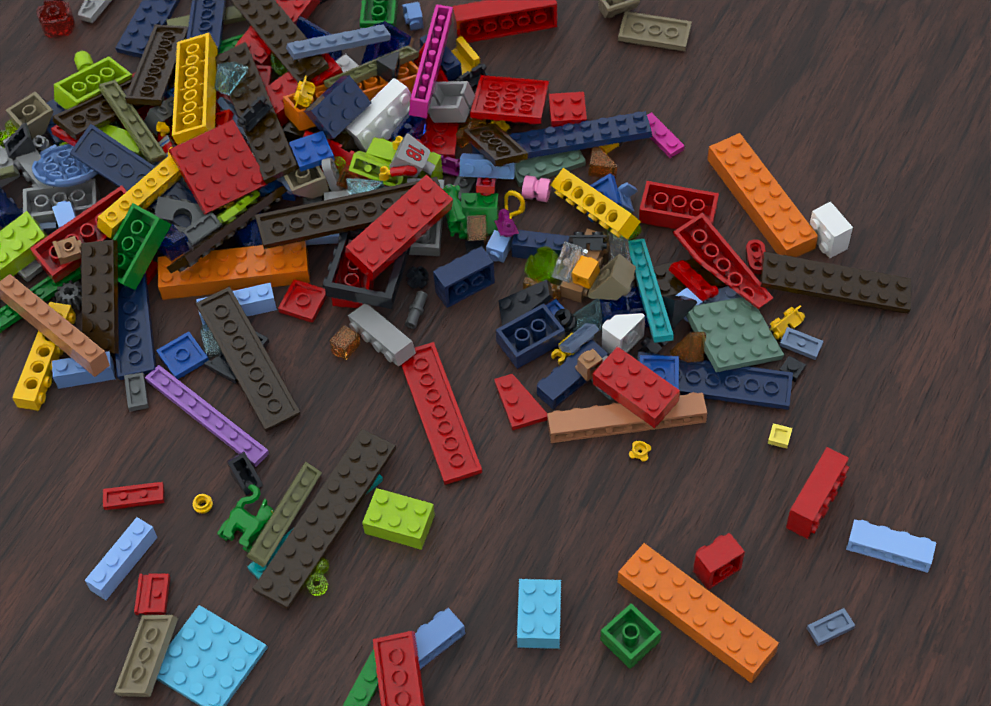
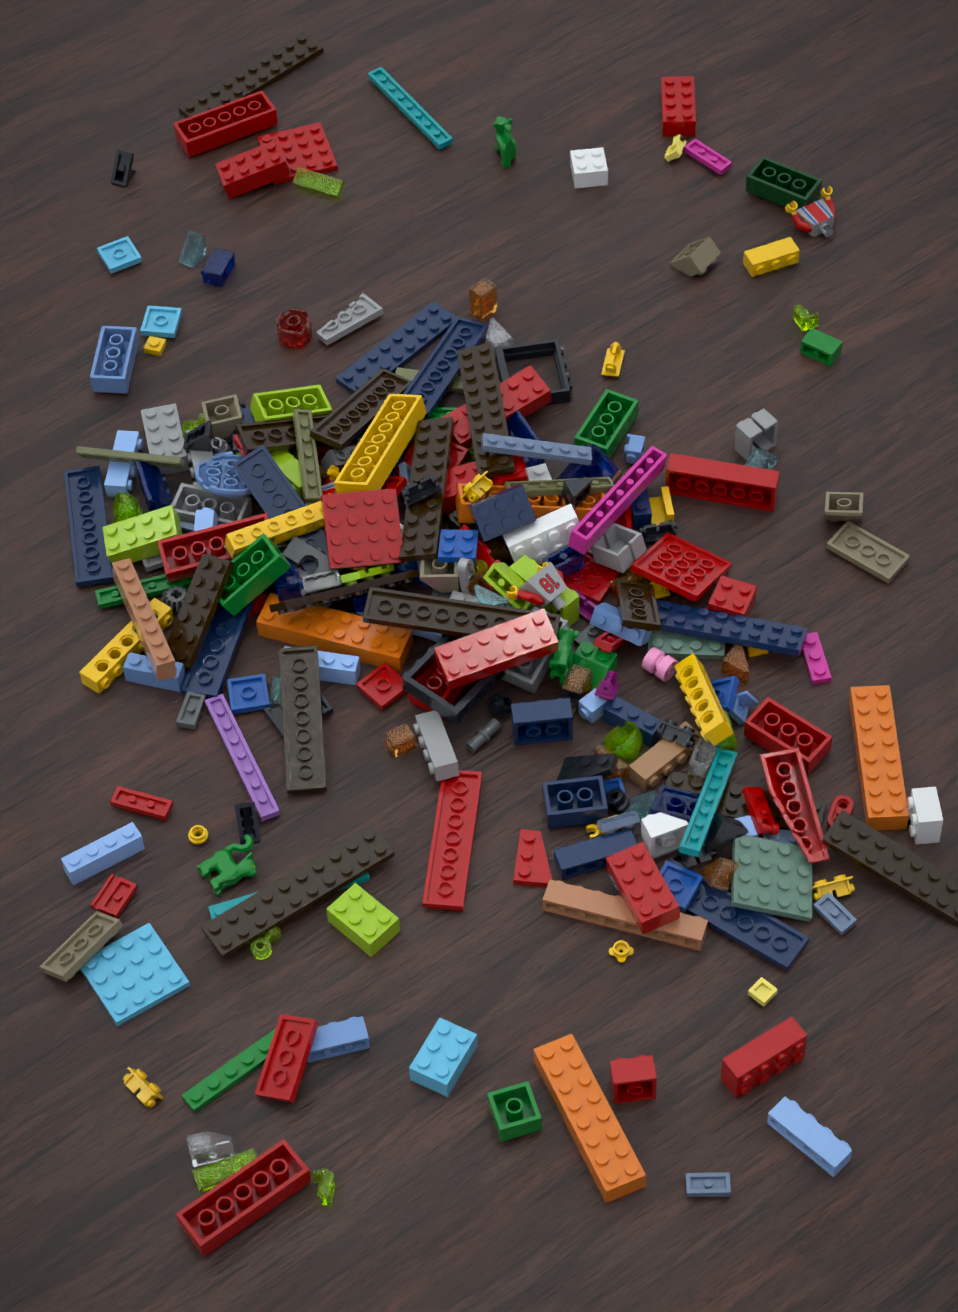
camera: 25 degrees right, 5 degrees down
medium nougat brick [53,236,81,265] -> none
lime brick [74,51,94,72] -> none
clear light blue slope [215,62,249,95] -> none
olive tile [246,462,322,567] -> none
yellow piece [504,191,525,219] -> none
clear slope [552,241,588,283] -> none
light orange brick [571,255,600,289] -> none
medium nougat brick [575,349,603,381] -> none
dark tan slope [588,254,636,300] -> none
black plate [779,356,806,382] -> none

